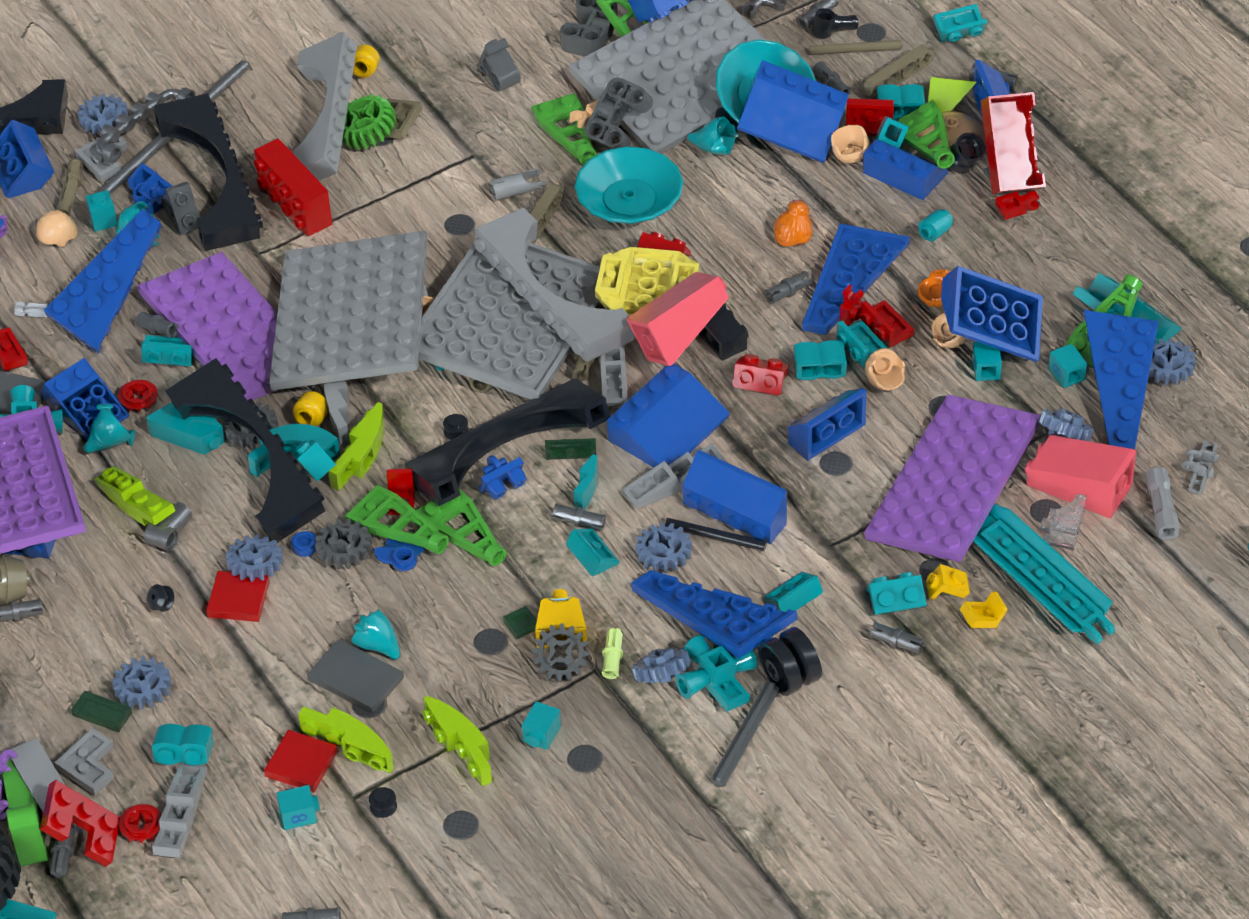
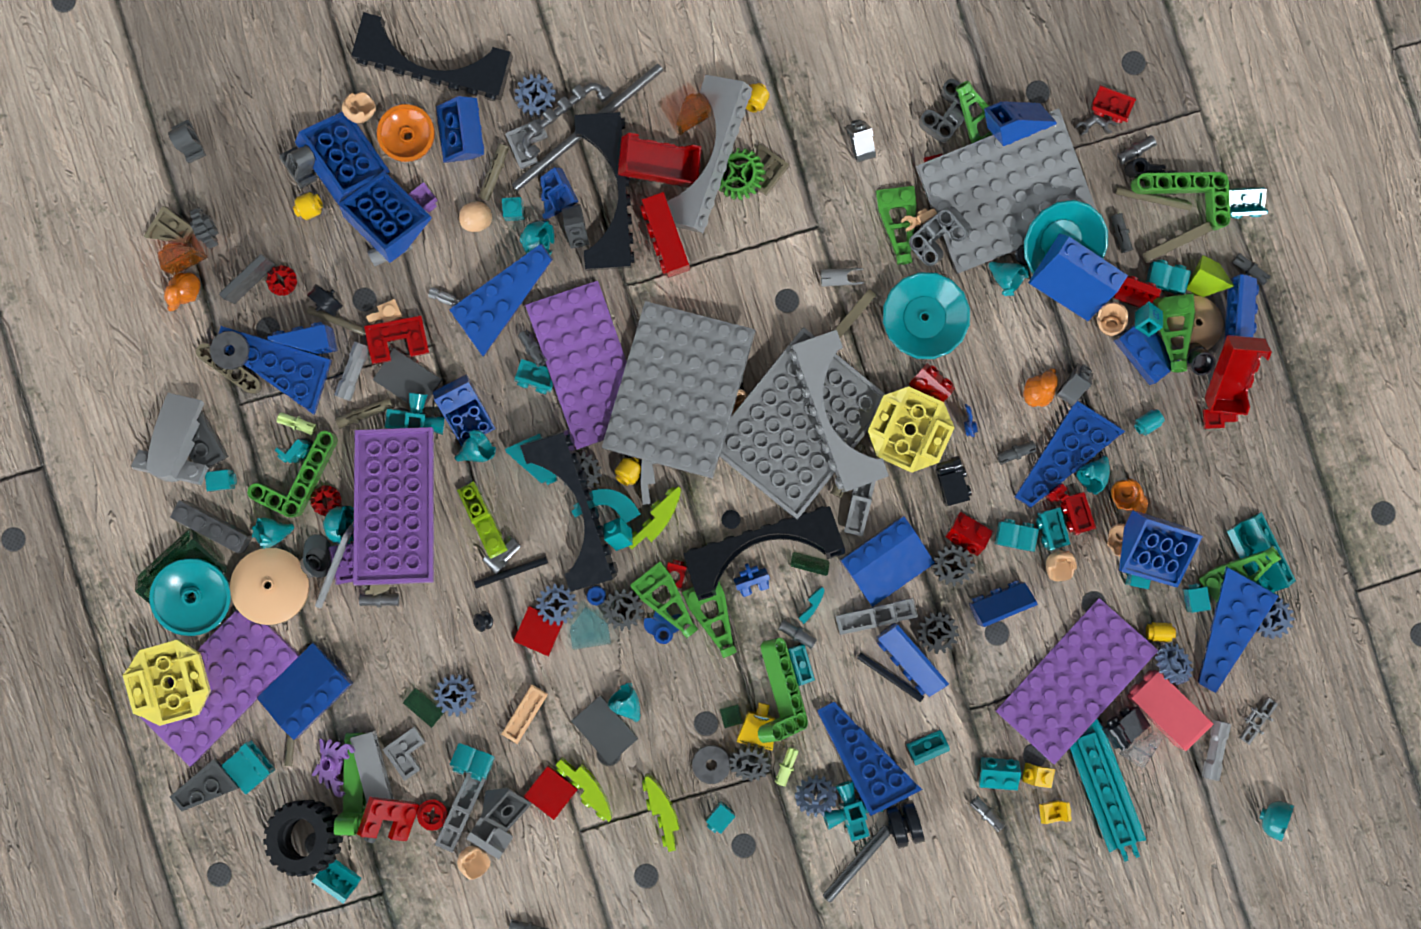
camera: 15 degrees right, 40 degrees up
red gear [118,380,158,413] -> none
teal brick [276,785,320,830] -> none
black wheel [369,787,397,818] -> none
coral slope [626,272,729,366] -> none
sand blue gear [635,522,692,573] -> none
none -> light nougat hair [457,845,491,880]
none -> light grey panel [466,817,513,859]
none -> black bar [474,556,549,589]
none -> dark grey slope [481,788,532,832]
none -> light nougat plate [501,684,548,744]
none -> clear light blue slope [570,607,611,650]
none -> red piece [618,132,702,188]
none -> clear orange slope [676,93,711,136]
none -> flat silver tile [692,745,730,784]
none -> bright green beam [758,638,808,743]
none -> dark grey gear [917,612,959,654]
none -> dark grey gear [932,544,975,586]
none -> blue plate [964,404,978,437]
none -> dark grey pin [1056,363,1093,406]
none -> teal hat [1076,456,1110,495]
none -> black hinge [1102,706,1151,750]
none -> bright green beam [1131,172,1230,231]
none -> yellow brick [1146,622,1176,642]

